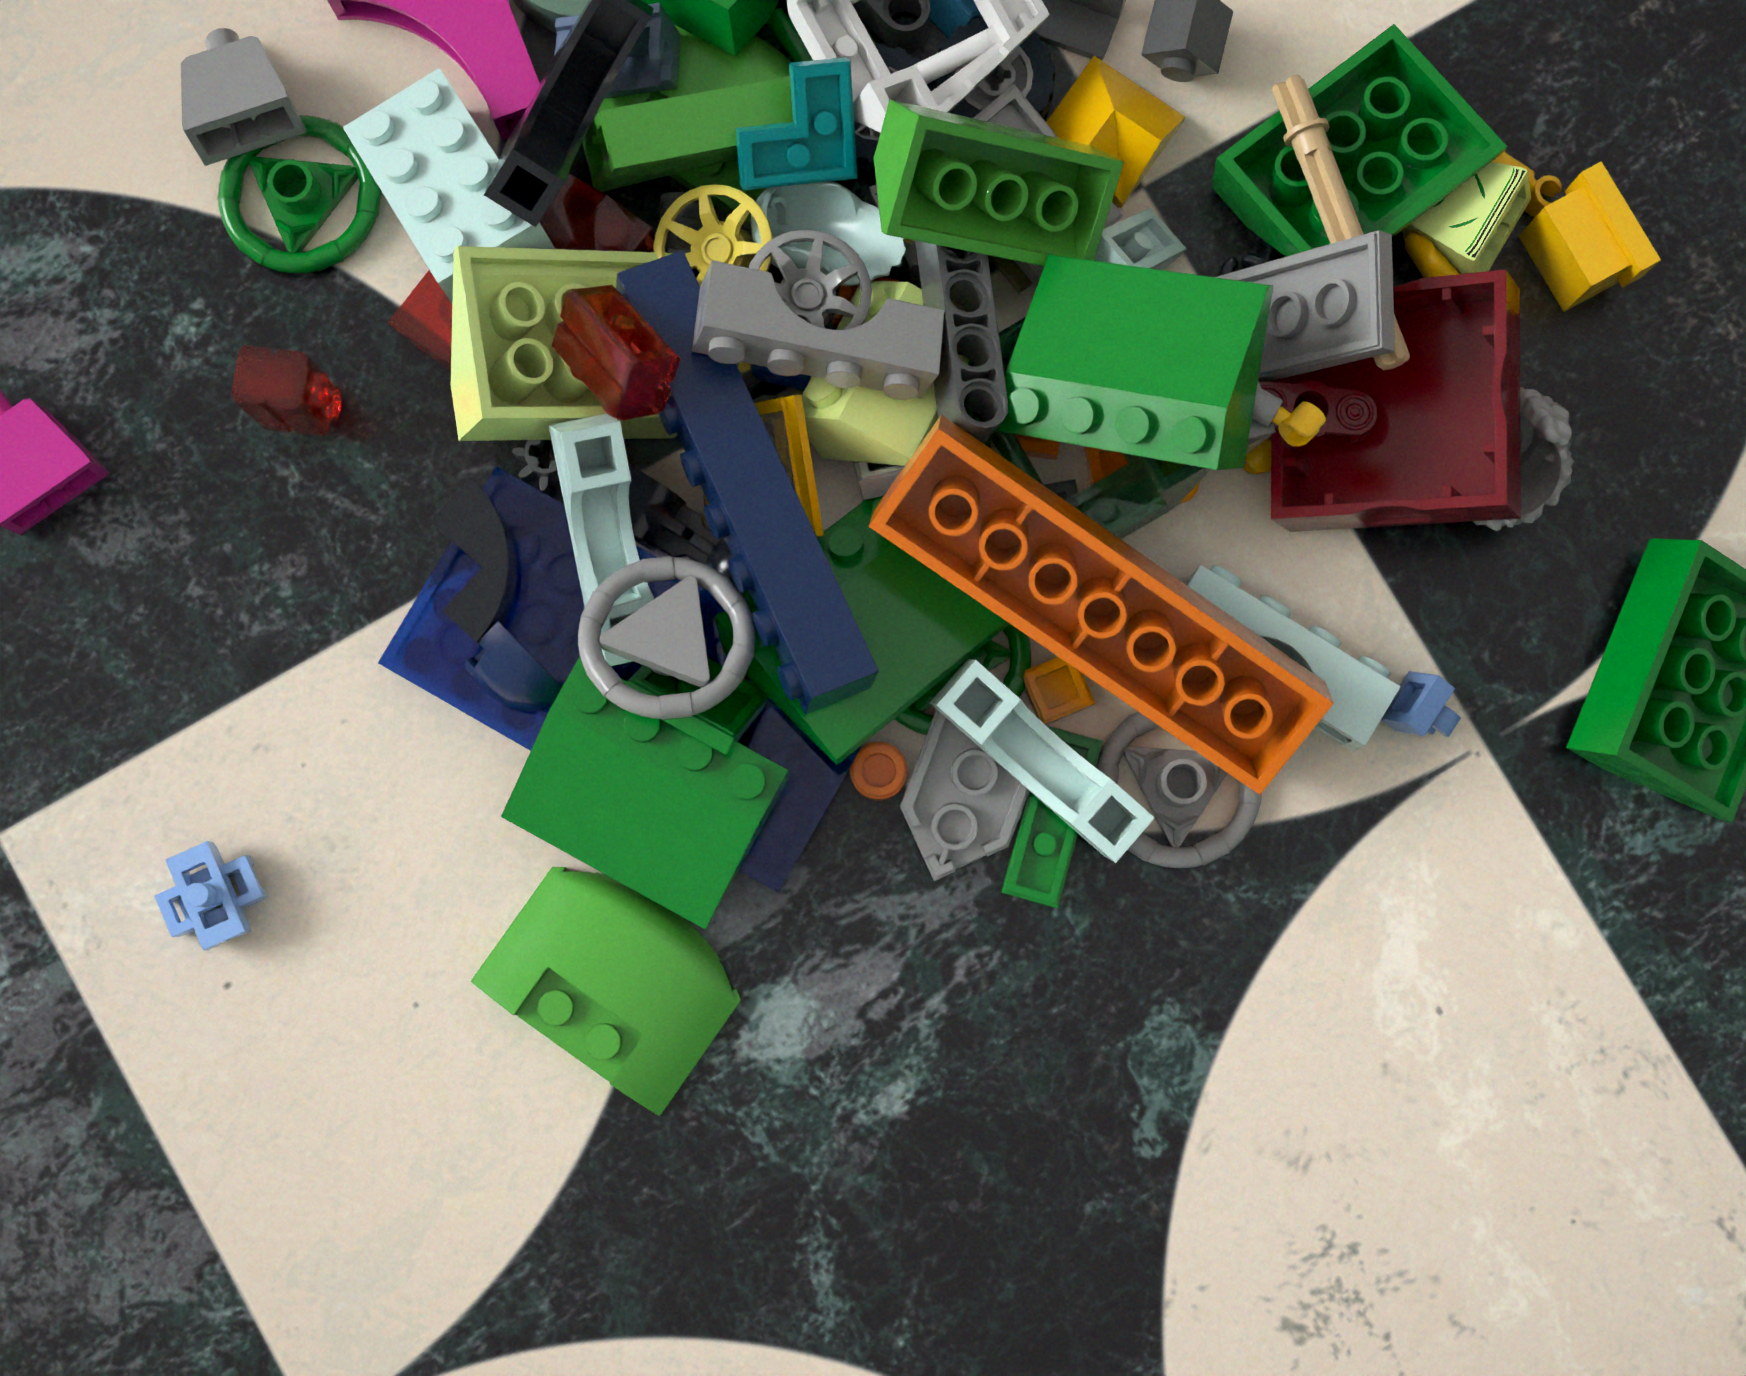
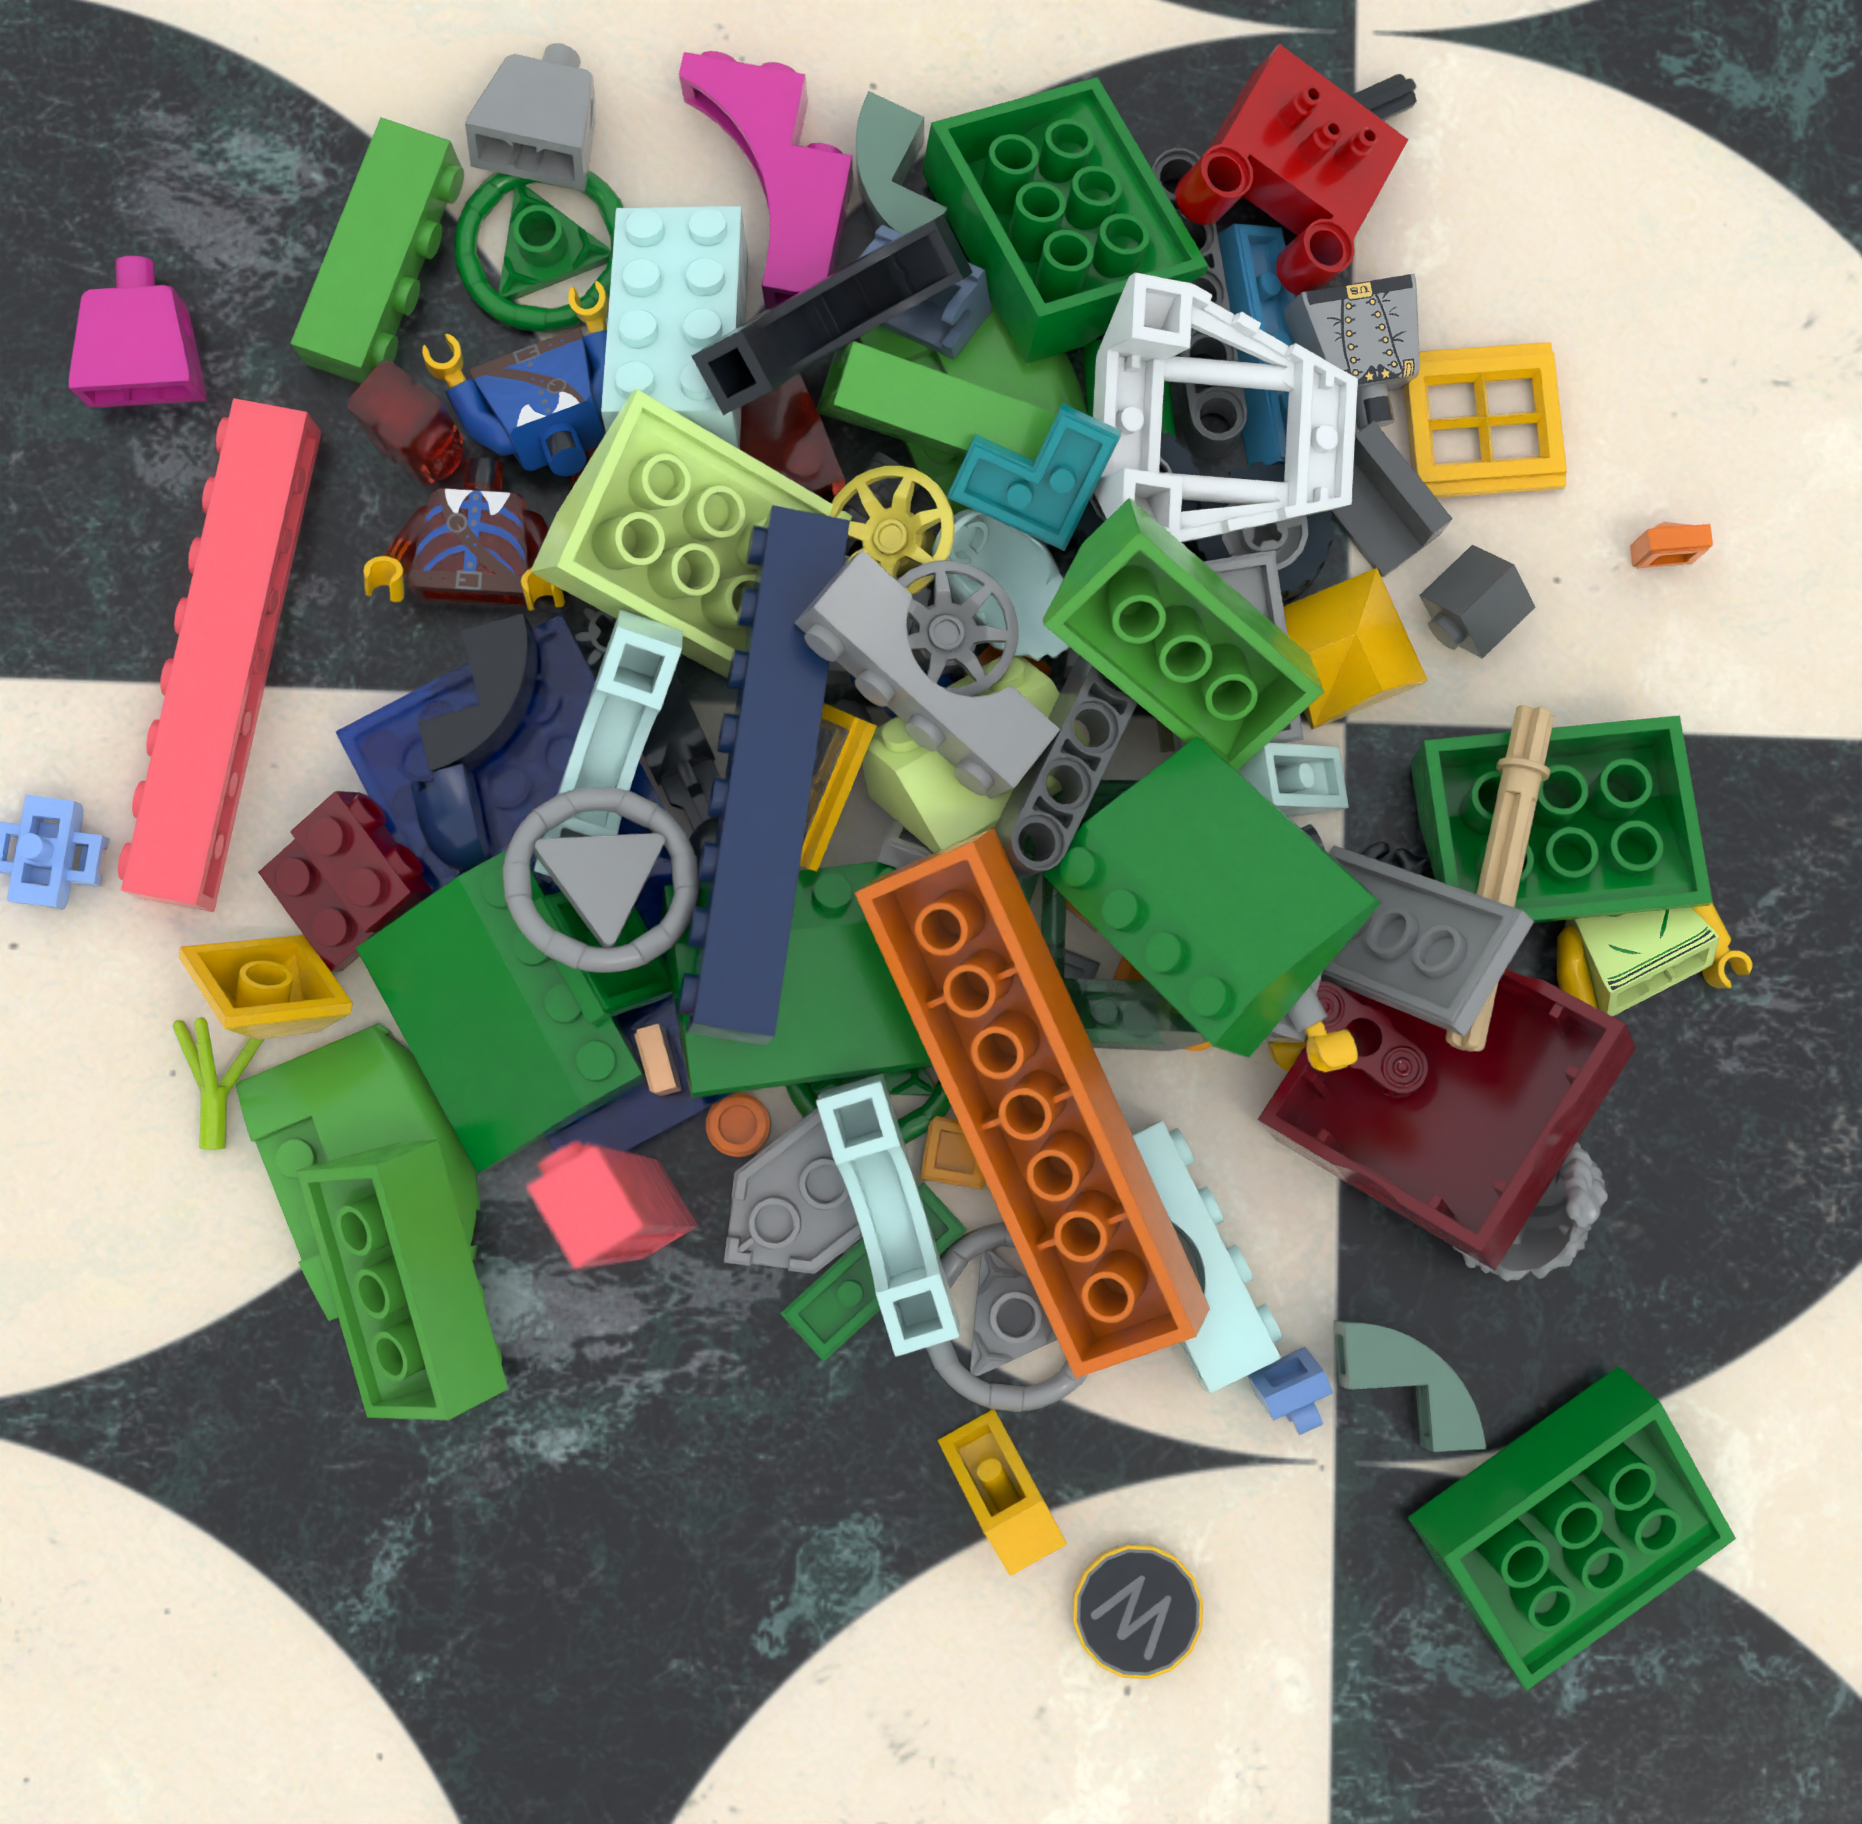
camera: 30 degrees right, 0 degrees up
clear red brick [551,285,681,421] -> none
yellow plate [1518,161,1661,312] -> none
none -> coral brick [118,398,322,912]
none -> lime plant [173,1017,264,1150]
none -> yellow slope [179,935,353,1040]
none -> dark red plate [258,791,433,972]
none -> bright green brick [290,117,464,388]
none -> bright green slope [297,1139,508,1420]
none -> torso [363,458,565,611]
none -> blue torso [422,281,610,477]
none -> coral brick [527,1141,698,1269]
none -> light nougat tile [634,1023,682,1097]
none -> yellow slope [937,1410,1068,1577]
none -> black tile [1072,1543,1203,1679]
none -> sand green brick [1333,1320,1486,1452]

